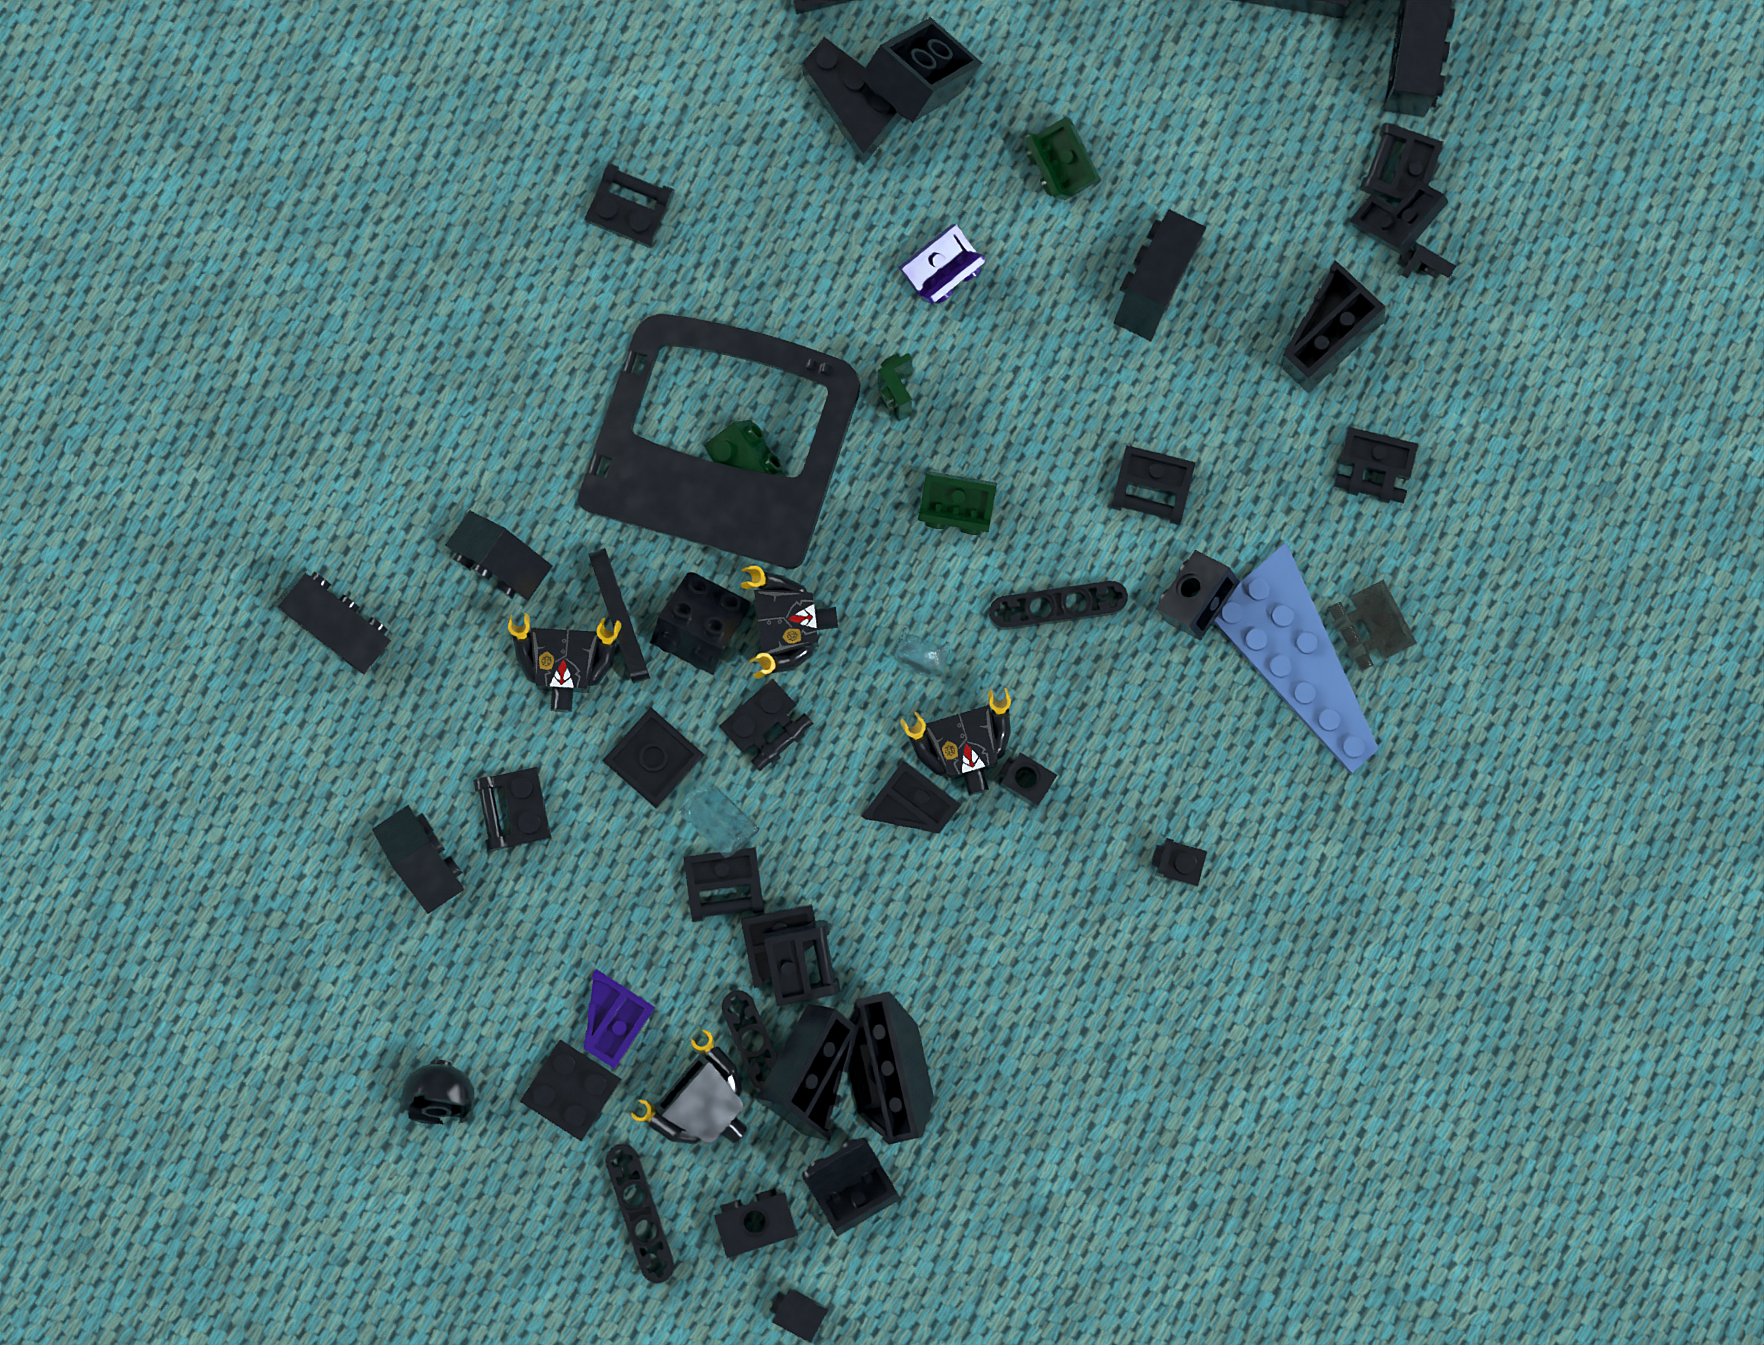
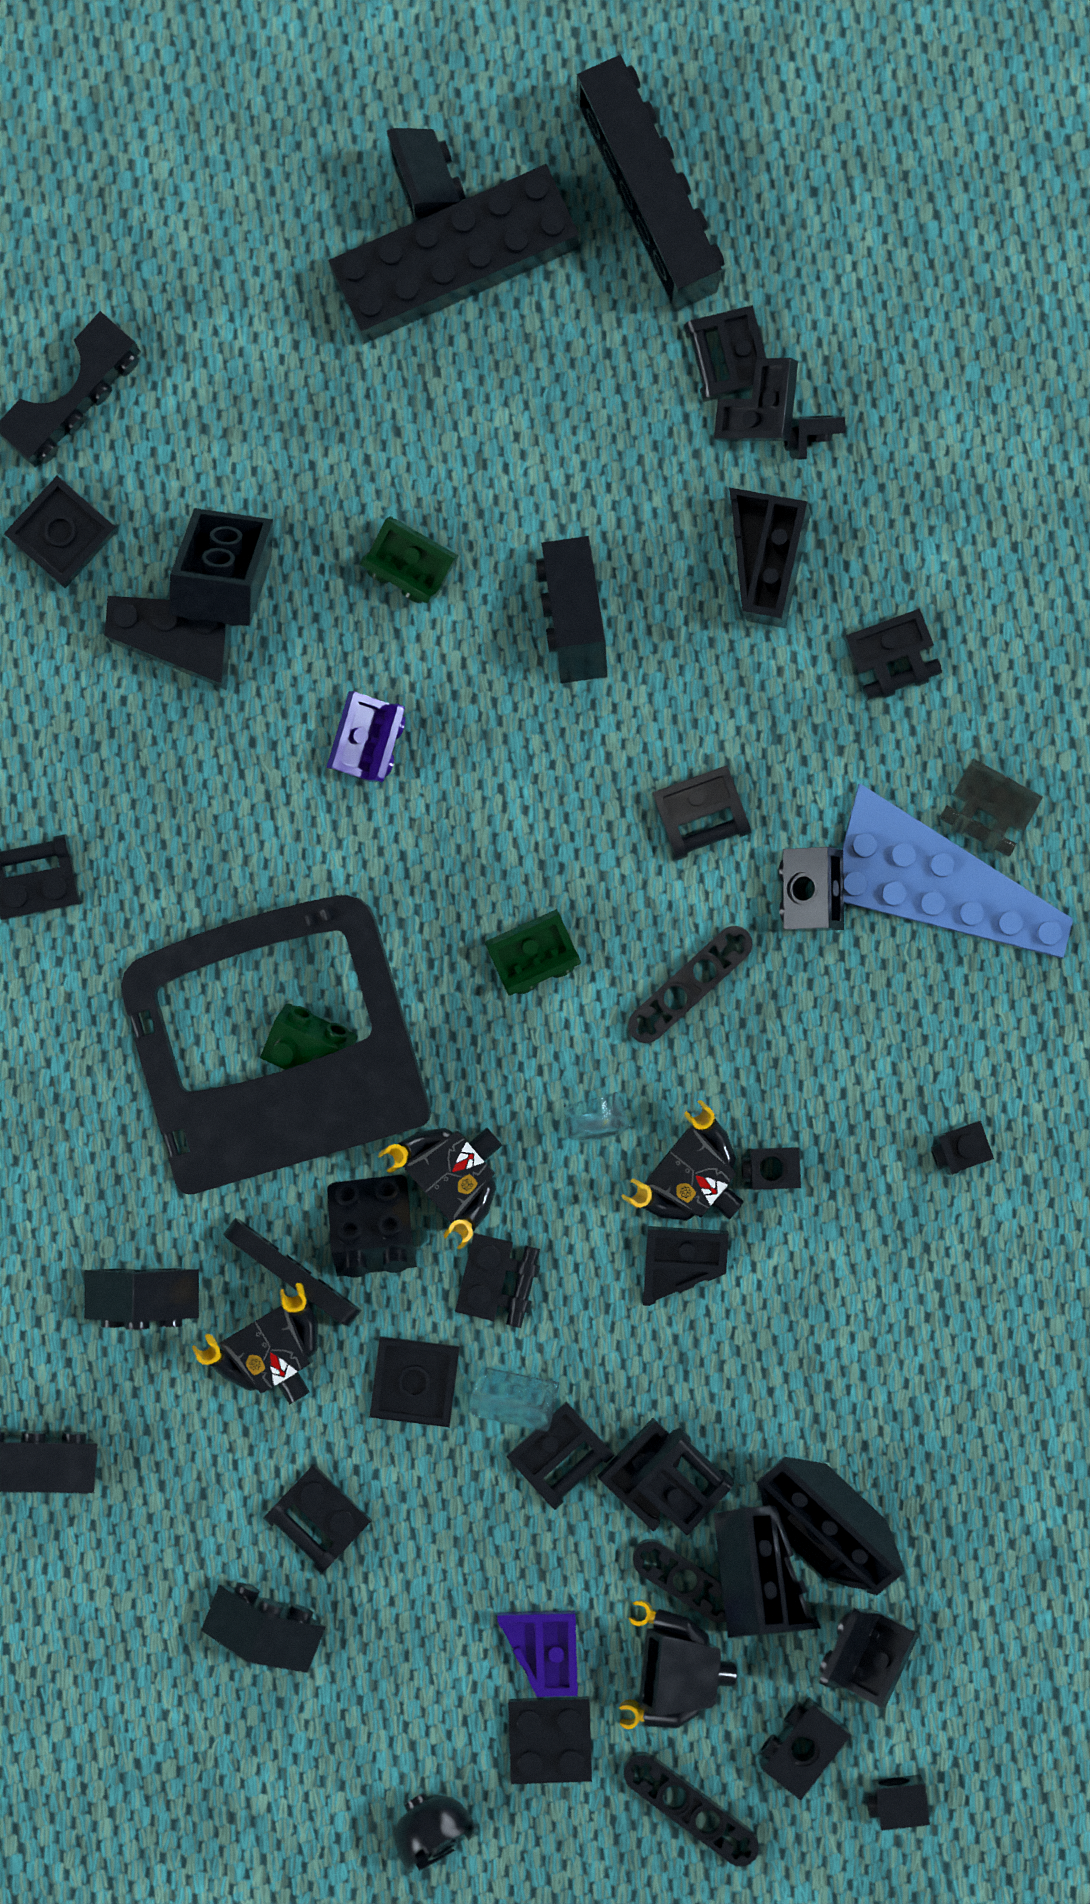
camera: 30 degrees left, 5 degrees up
dark green bracket [878,353,913,422] -> none

